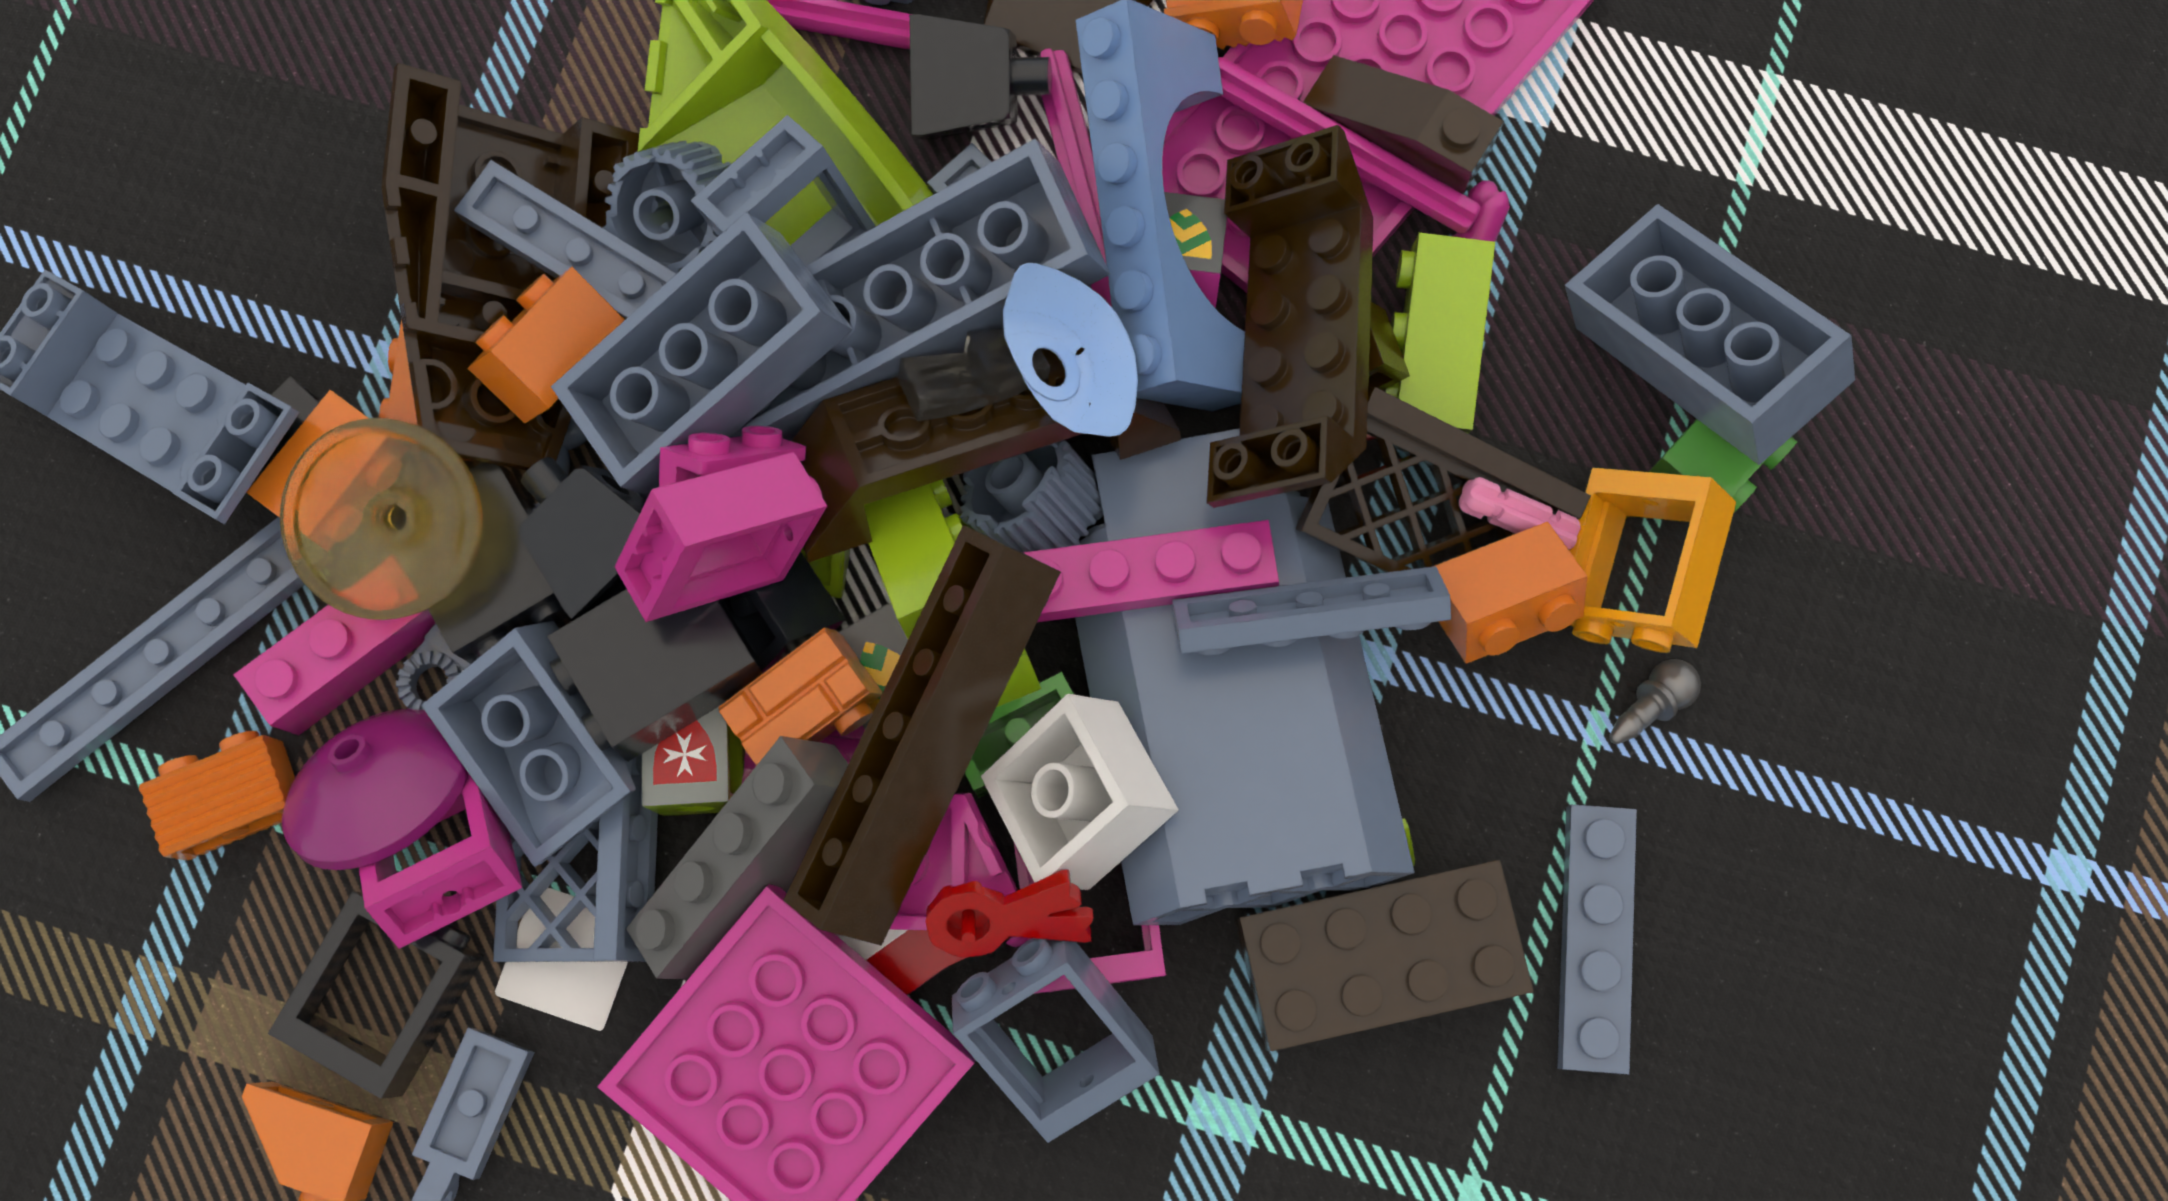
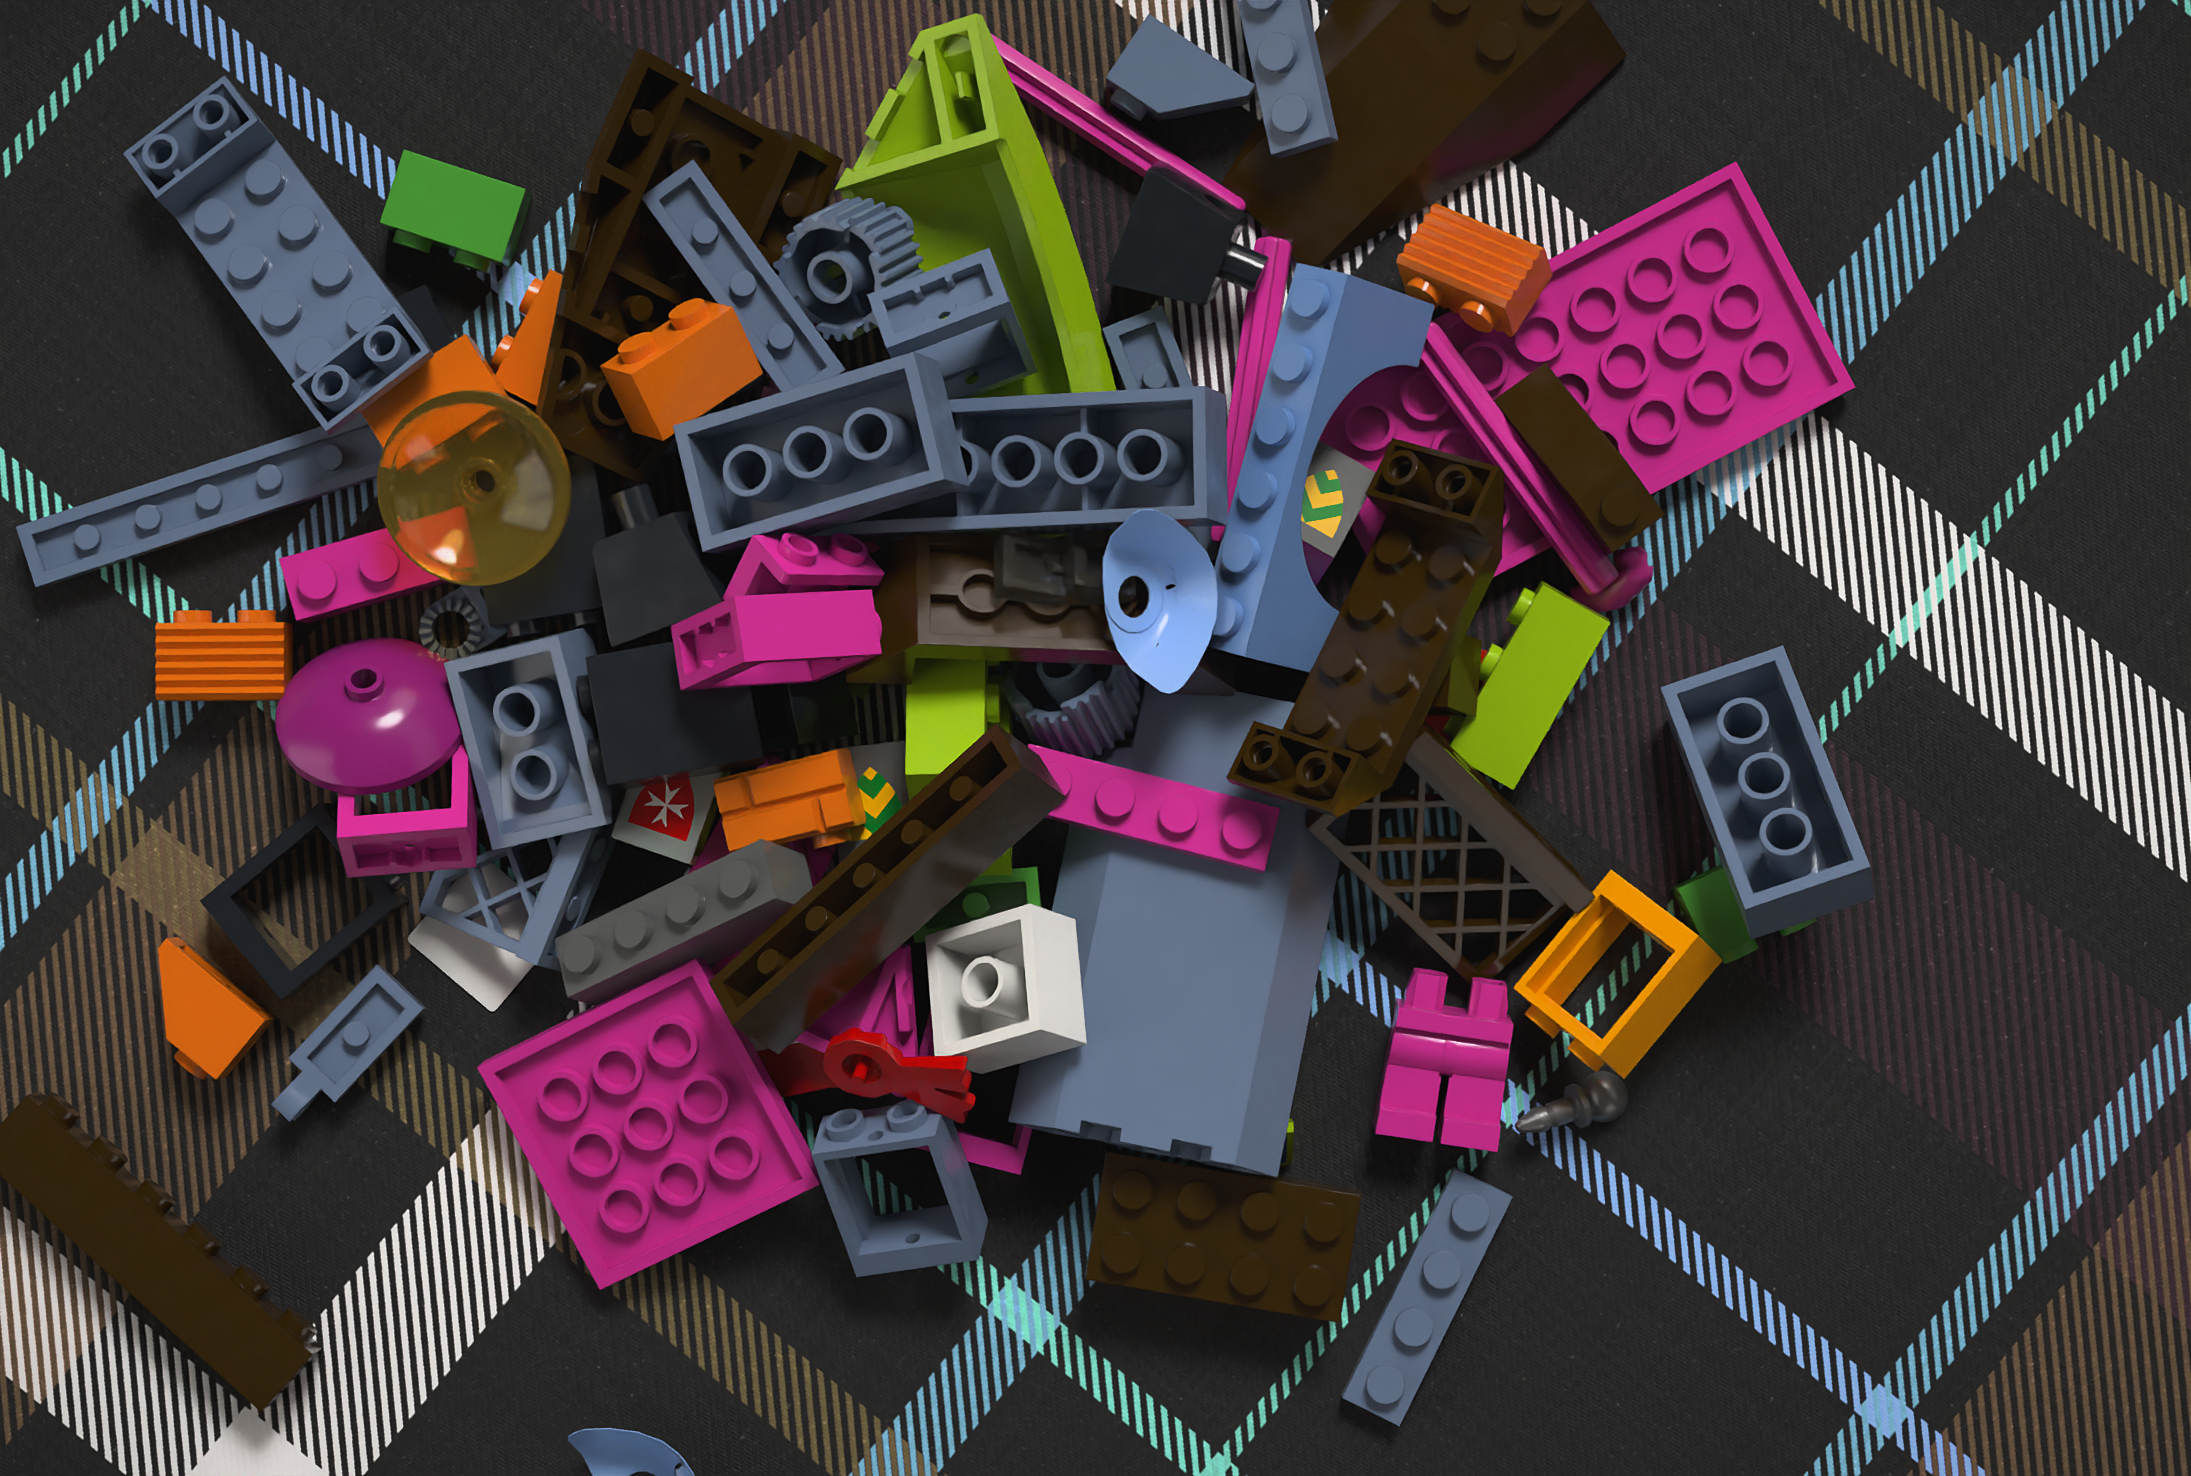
camera: 20 degrees right, 10 degrees up
sand blue plate [1172,566,1451,656] -> none
orange brick [1433,521,1587,664] -> none
bright pink axle [1459,477,1581,550] -> none
none -> bright green brick [380,150,533,274]
none -> dark pink hips [1373,968,1514,1152]

